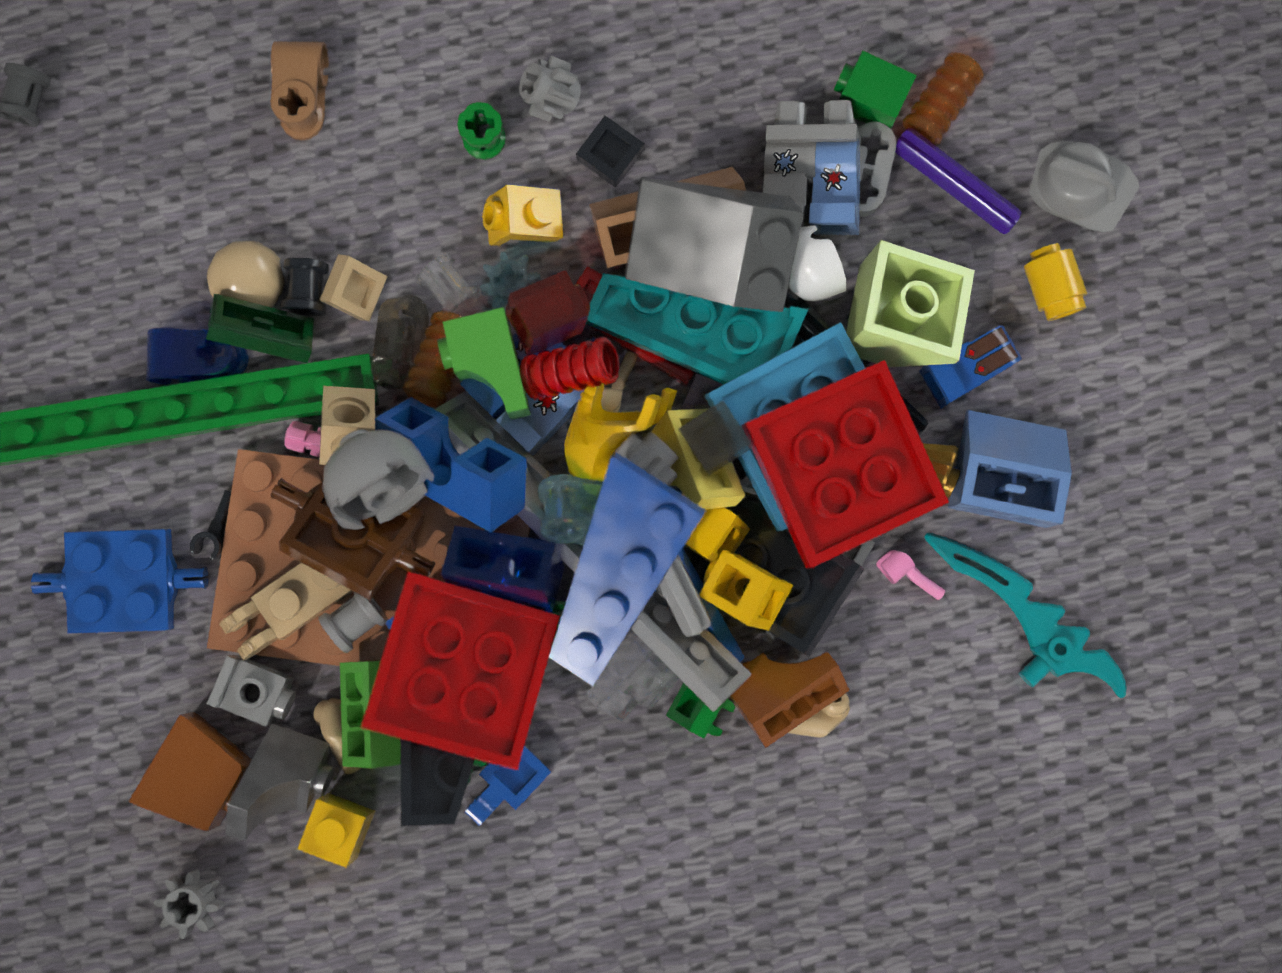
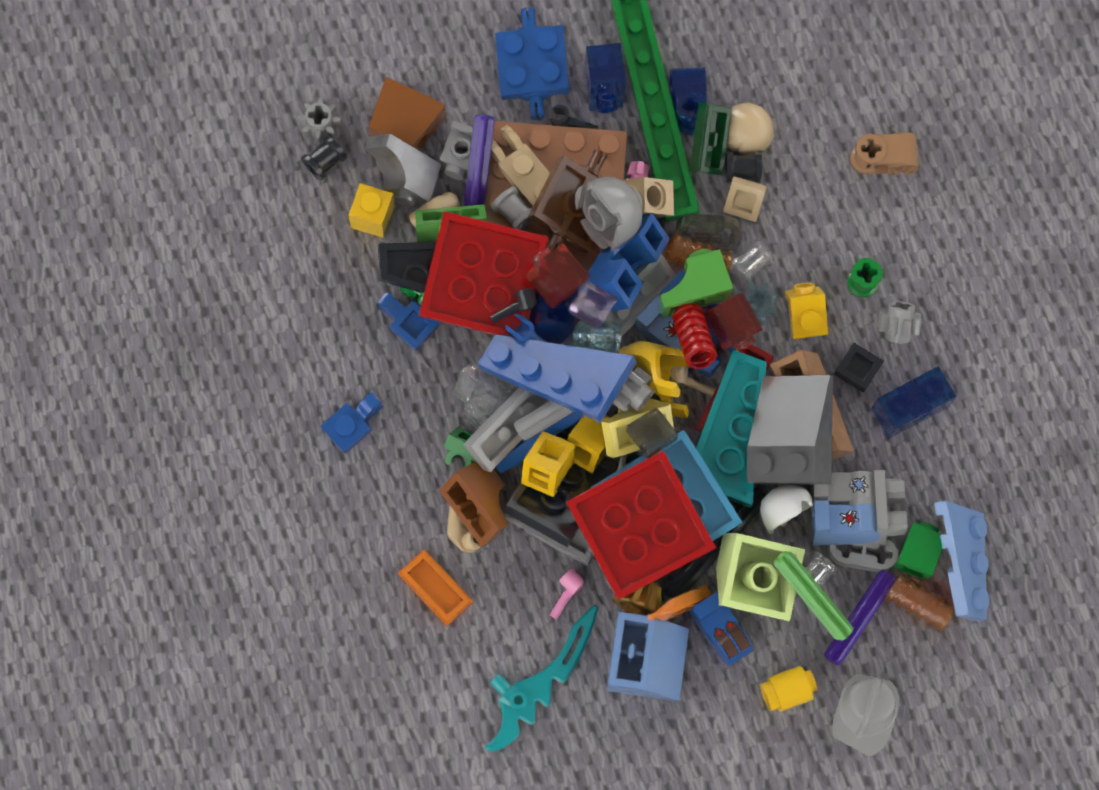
camera: 85 degrees right, 10 degrees down
none -> black bush [301,135,347,181]
none -> blue plate [320,392,383,454]
none -> orange tile [398,549,474,627]
none -> dark purple axle [464,114,495,206]
none -> black hand [490,288,537,323]
none -> blue hand [505,313,546,342]
none -> clear red brick [525,243,590,309]
none -> clear purple plate [568,281,618,330]
none -> clear blue brick [584,43,626,114]
none -> orange piece [648,585,713,622]
none -> bright green axle [774,551,853,641]
none -> clear bush [805,551,839,587]
none -> clear blue brick [871,366,957,439]
none -> medium blue wing [934,501,990,621]

